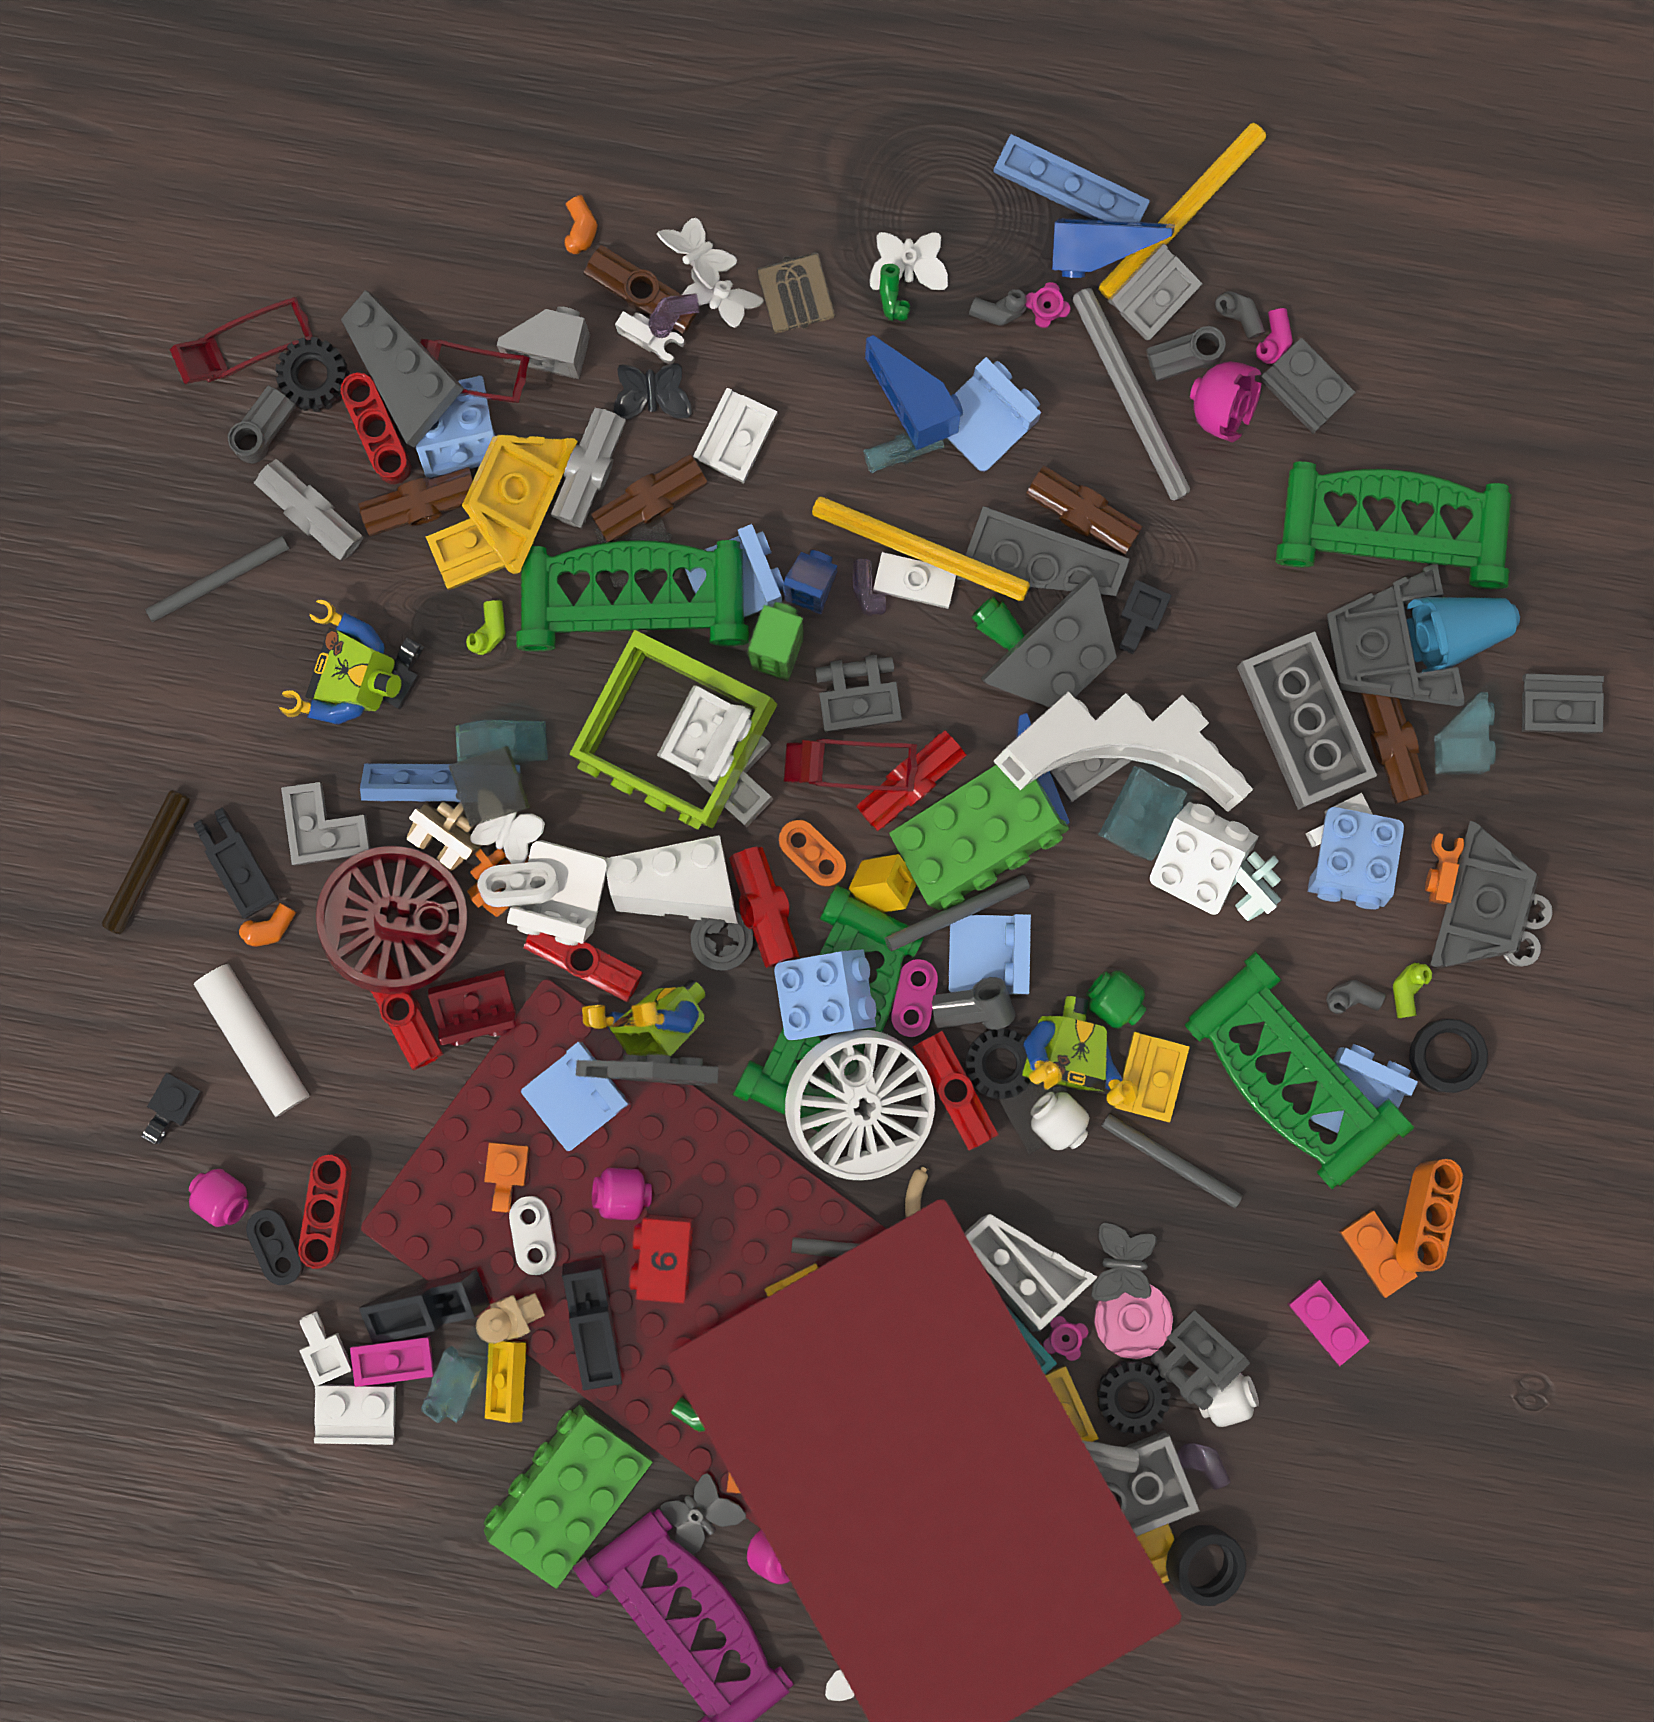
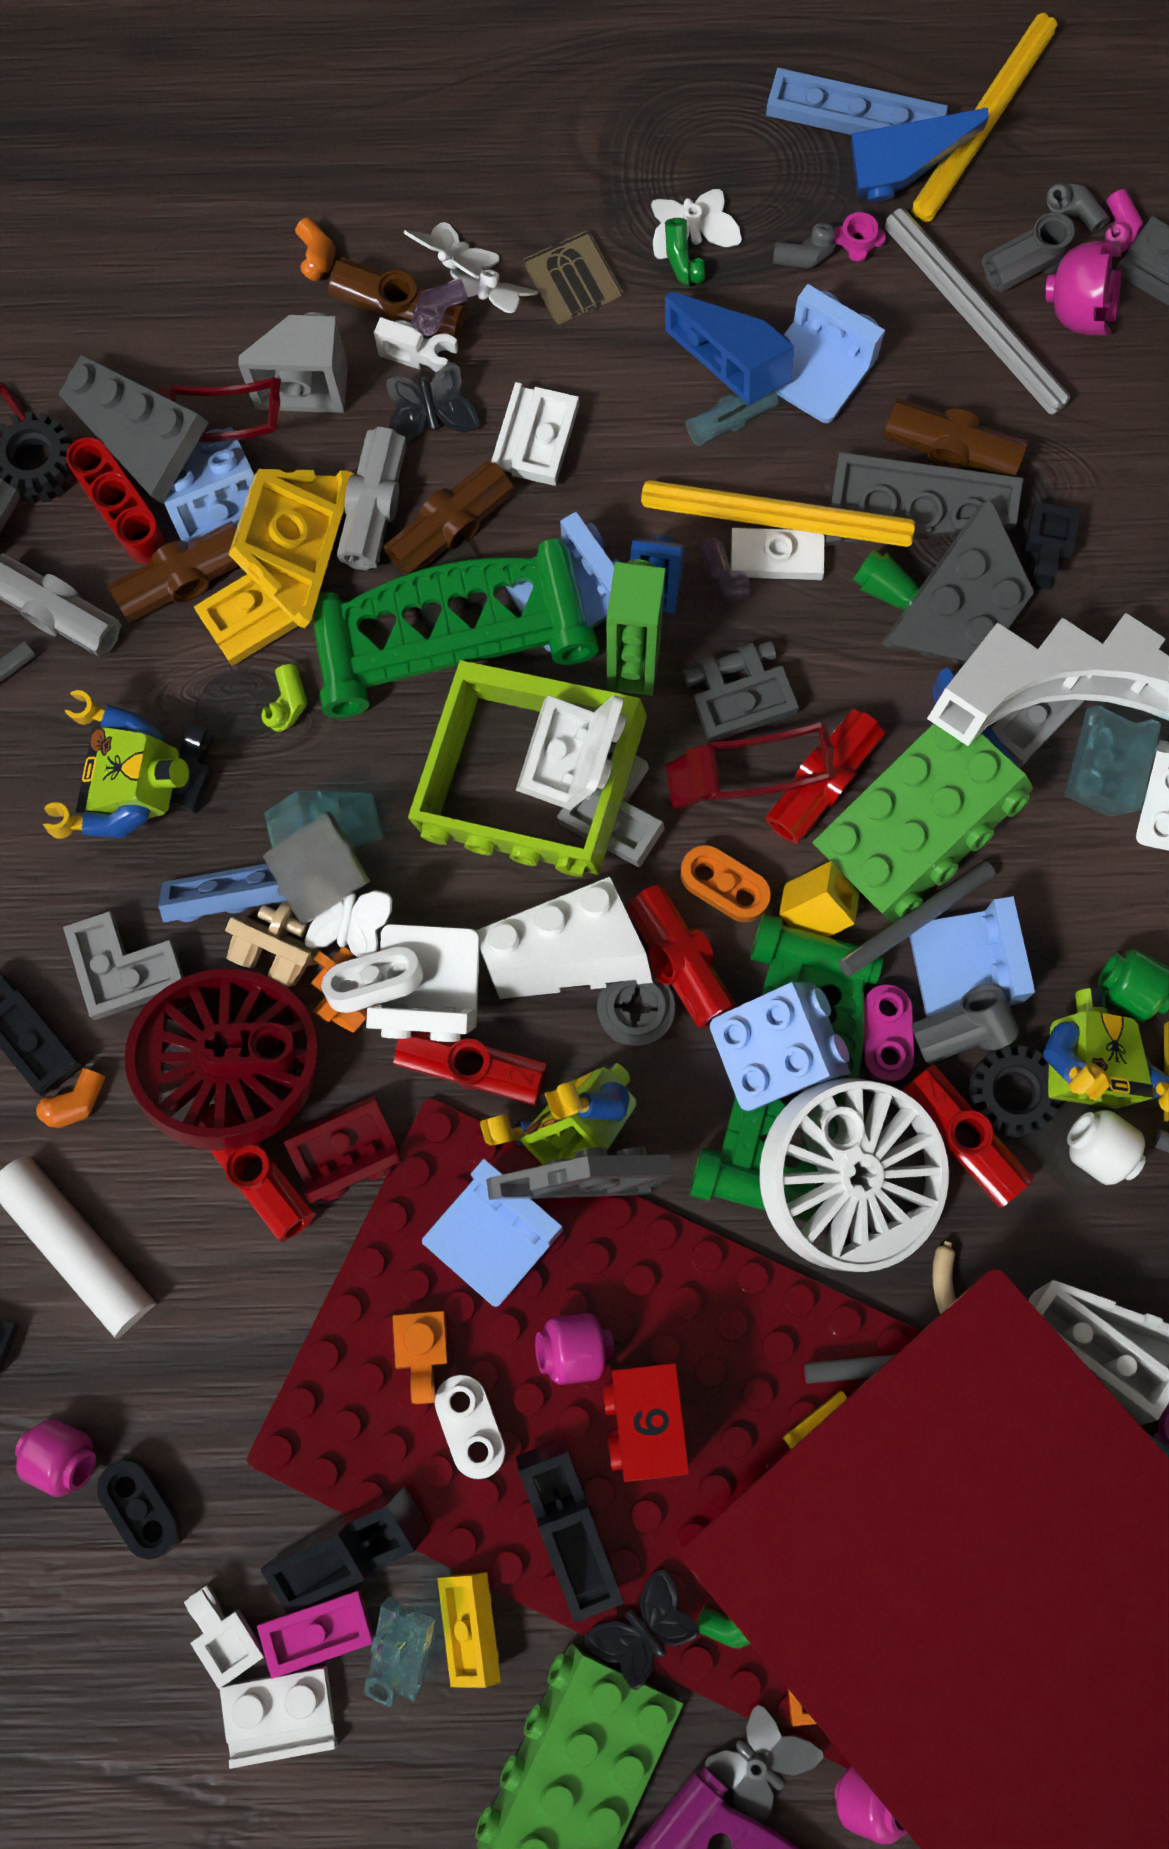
camera: 10 degrees left, 10 degrees down
red beam [298,1154,352,1269] -> none
tan hips [476,1294,545,1344] -> none
light grey plate [1107,244,1202,340] -> none
none -> black piece [584,1570,700,1690]

